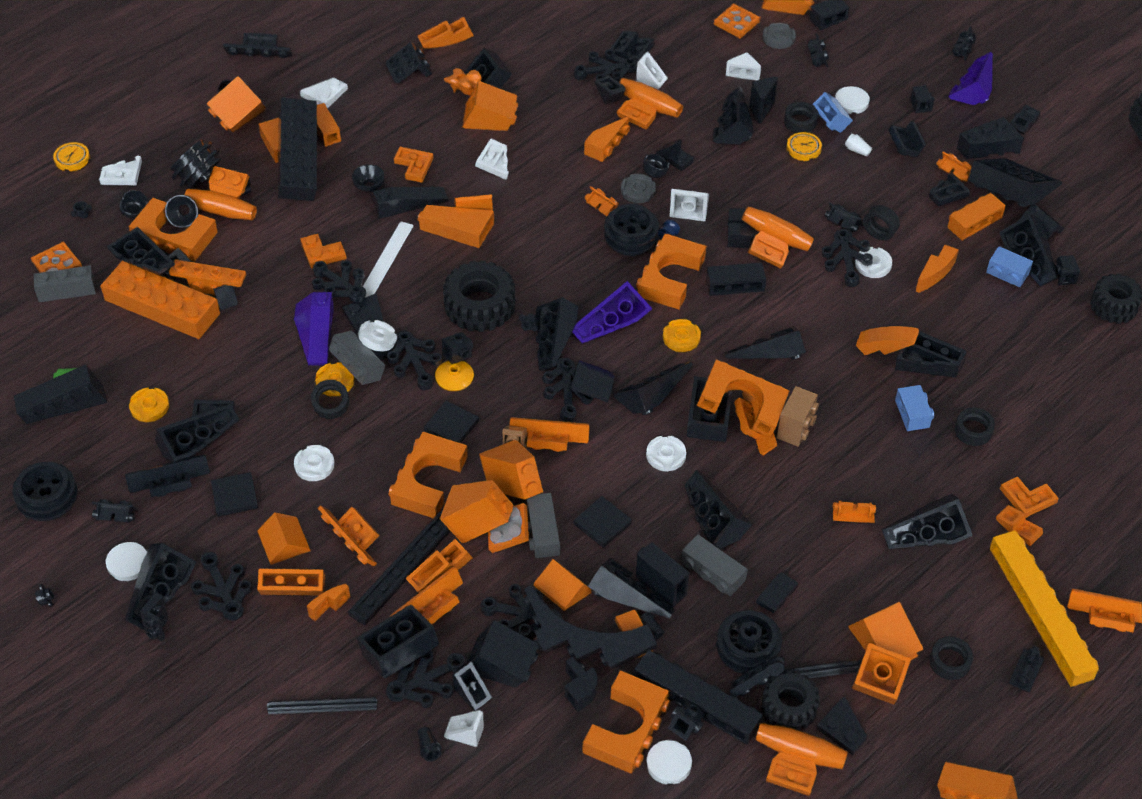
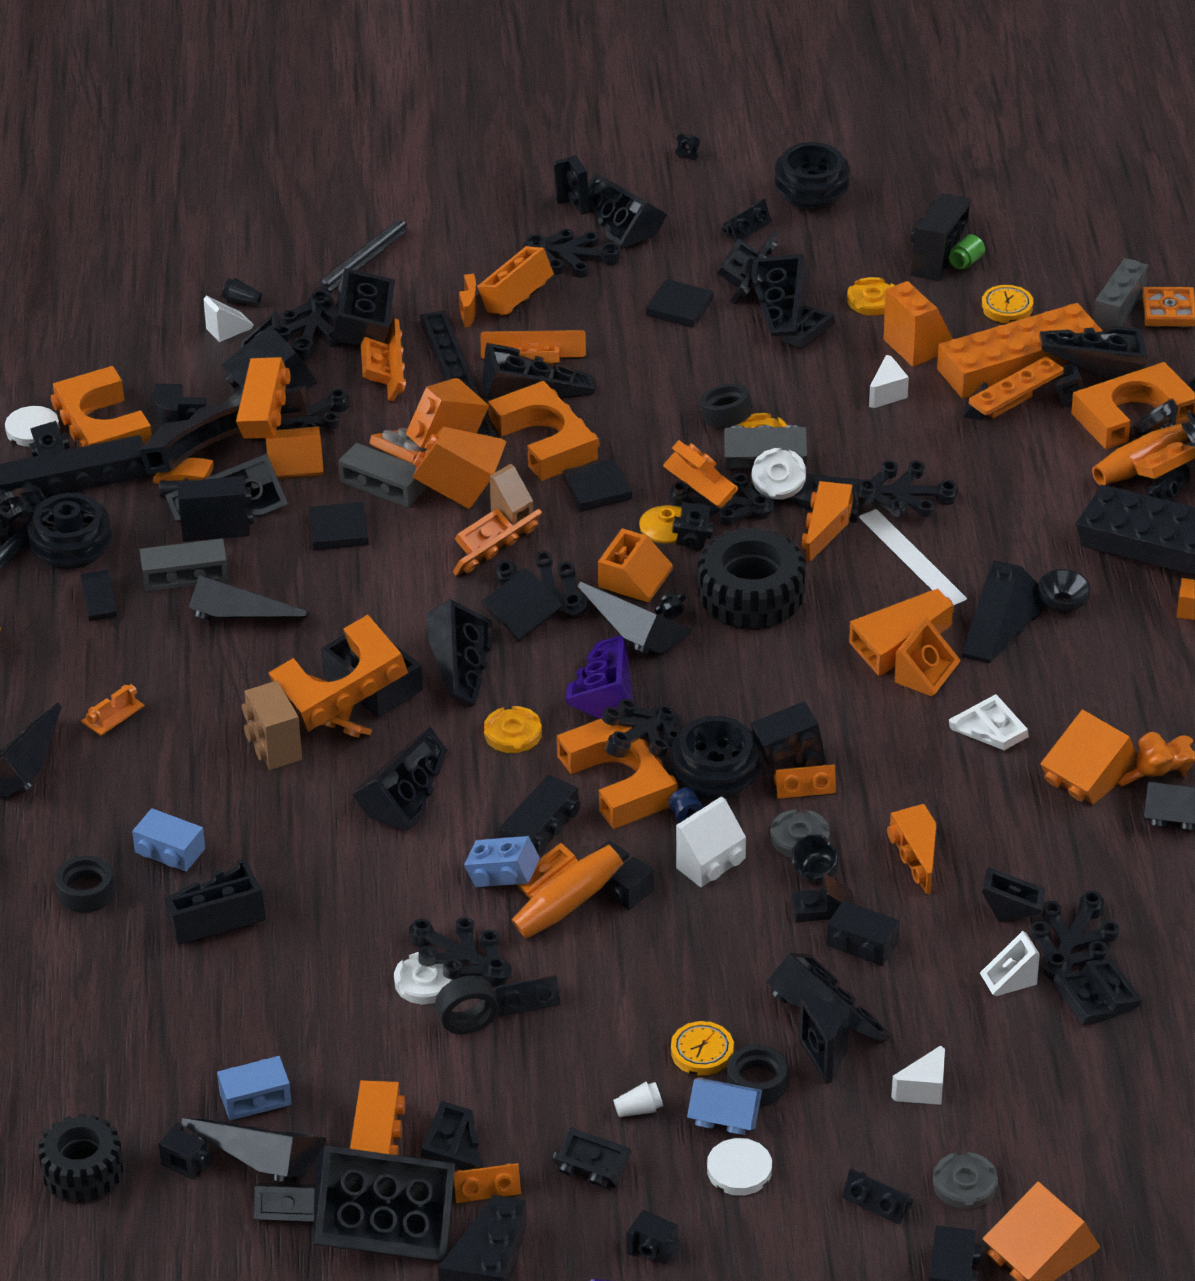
camera: 130 degrees right, 10 degrees down
white tile [106,542,147,581] -> none
orange slope [257,512,310,565] -> none
dark purple wedge [294,292,334,366] -> none
white tile [294,445,335,481] -> none
orange plate [300,234,346,269] -> none
orange plate [394,147,434,183] -> none
orange slope [406,539,472,593] -> none
orange plate [617,78,683,130] -> none
white tile [646,436,686,472] -> none
orange piece [714,4,760,39] -> none
orange slope [856,326,919,355] -> none
orange slope [916,245,959,292] -> none
none -> orange brick [236,357,290,439]
none -> medium blue brick [464,836,540,887]
none -> black wedge [482,343,596,400]
none -> orange slope [598,528,673,603]
none -> black plant [602,699,679,758]
none -> orange bracket [663,440,738,508]
none -> black brick [750,701,826,768]
none -> orange slope [801,481,853,562]
none -> black brick [827,900,900,966]
none -> white slope [869,355,909,408]
none -> orange slope [883,281,953,367]
none -> light orange tile [982,285,1033,323]

